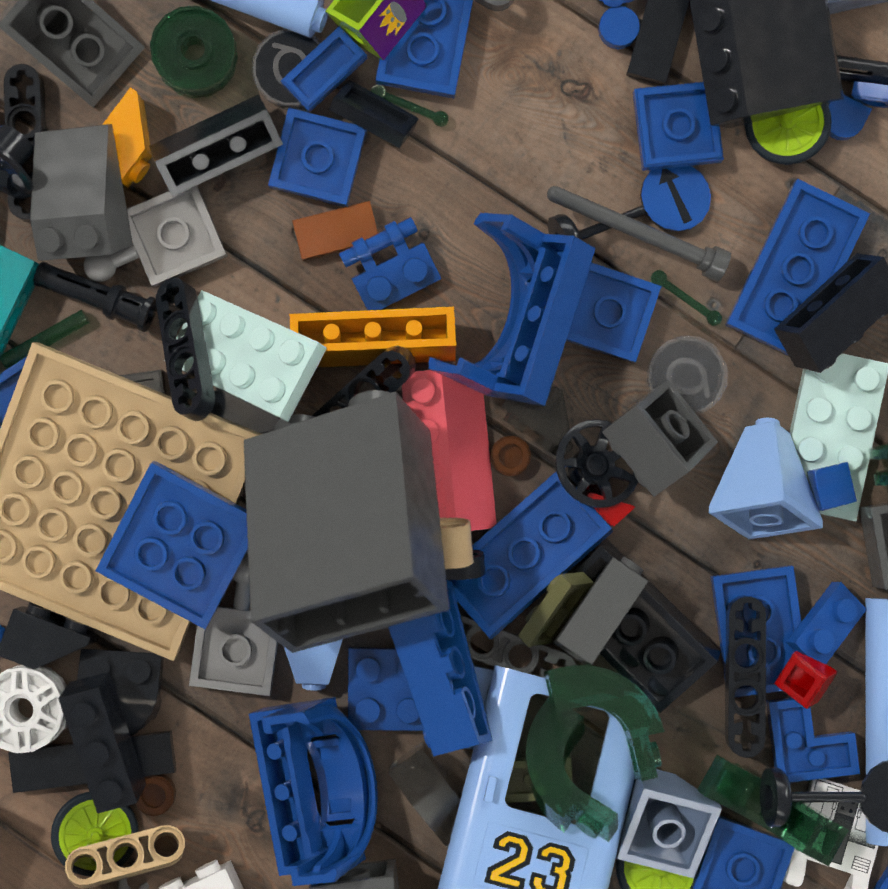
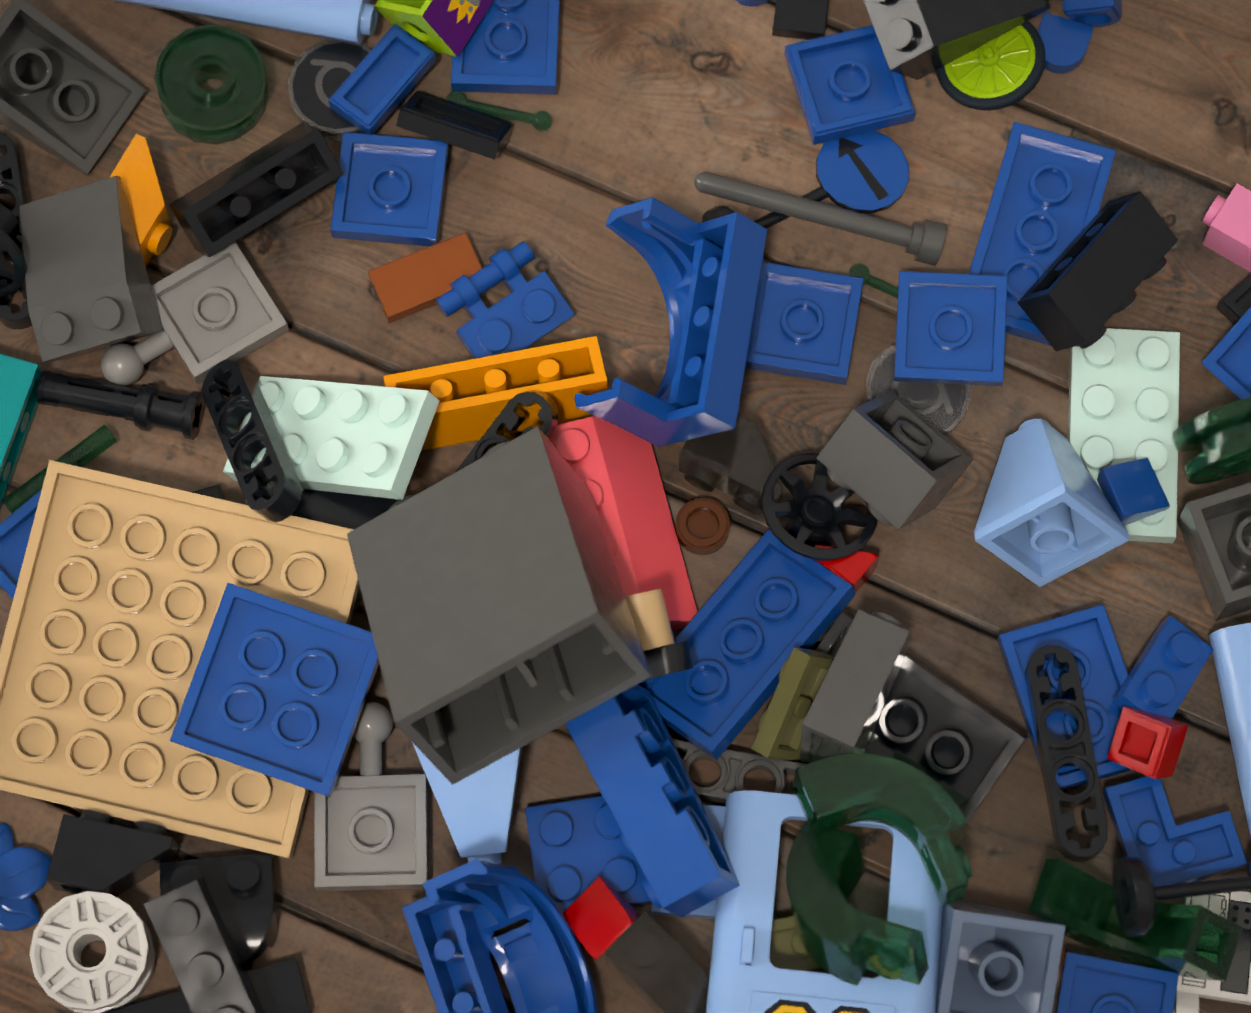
camera: 10 degrees left, 15 degrees down
none -> red slope [563,875,641,960]
none -> blue plate [894,271,1007,386]

